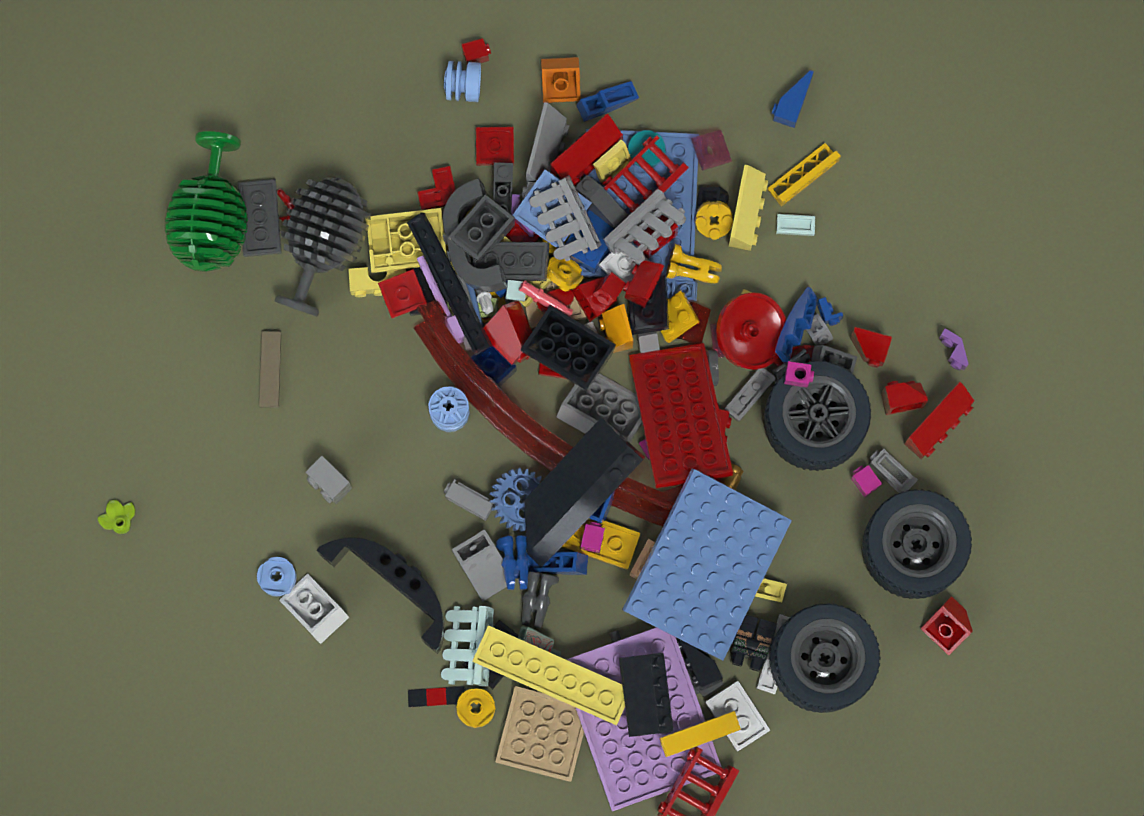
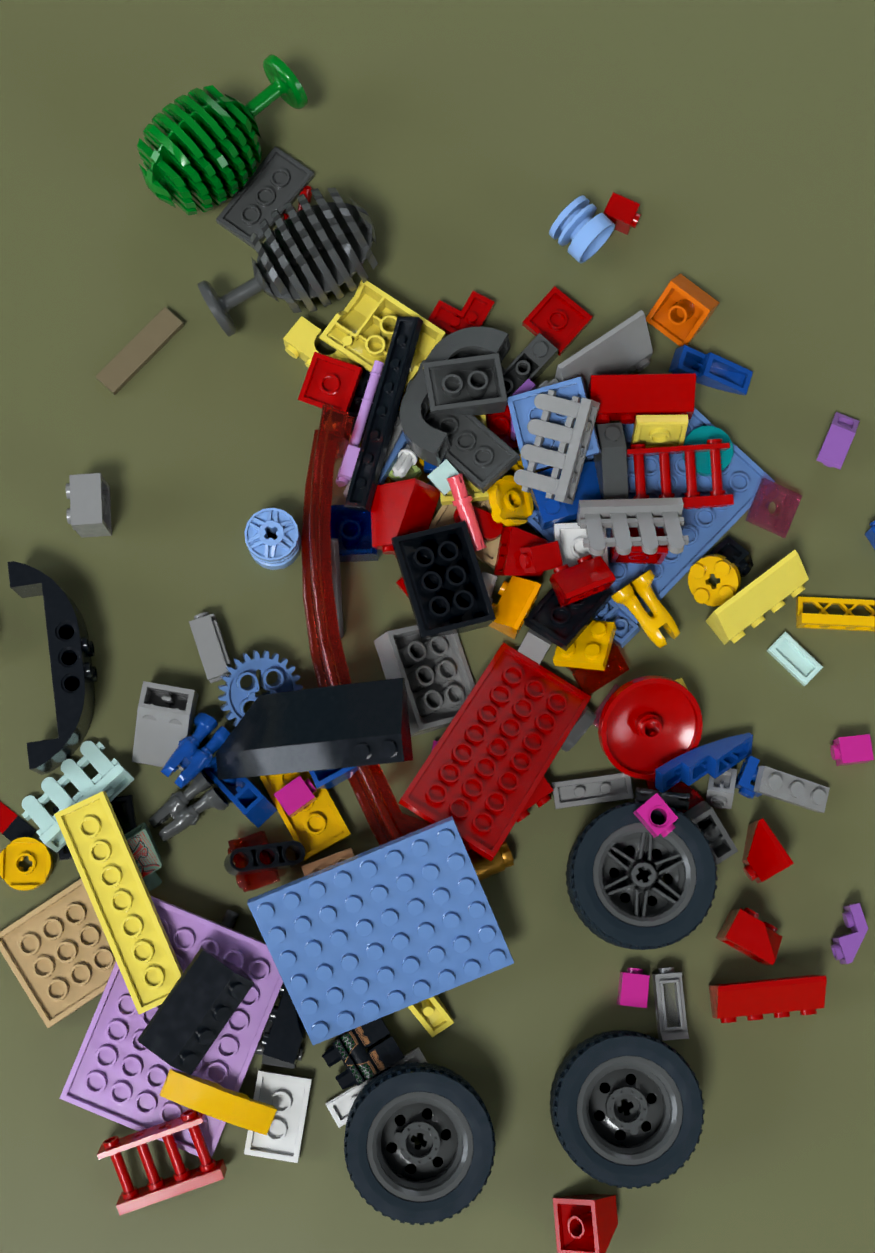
camera: 40 degrees right, 0 degrees up
none -> black beam [224,841,305,876]
none -> clear red bracket [228,831,280,892]
none -> light grey plate [753,766,830,813]
none -> medium lavender slope [817,412,860,469]
none -> dark pink brick [830,734,874,766]

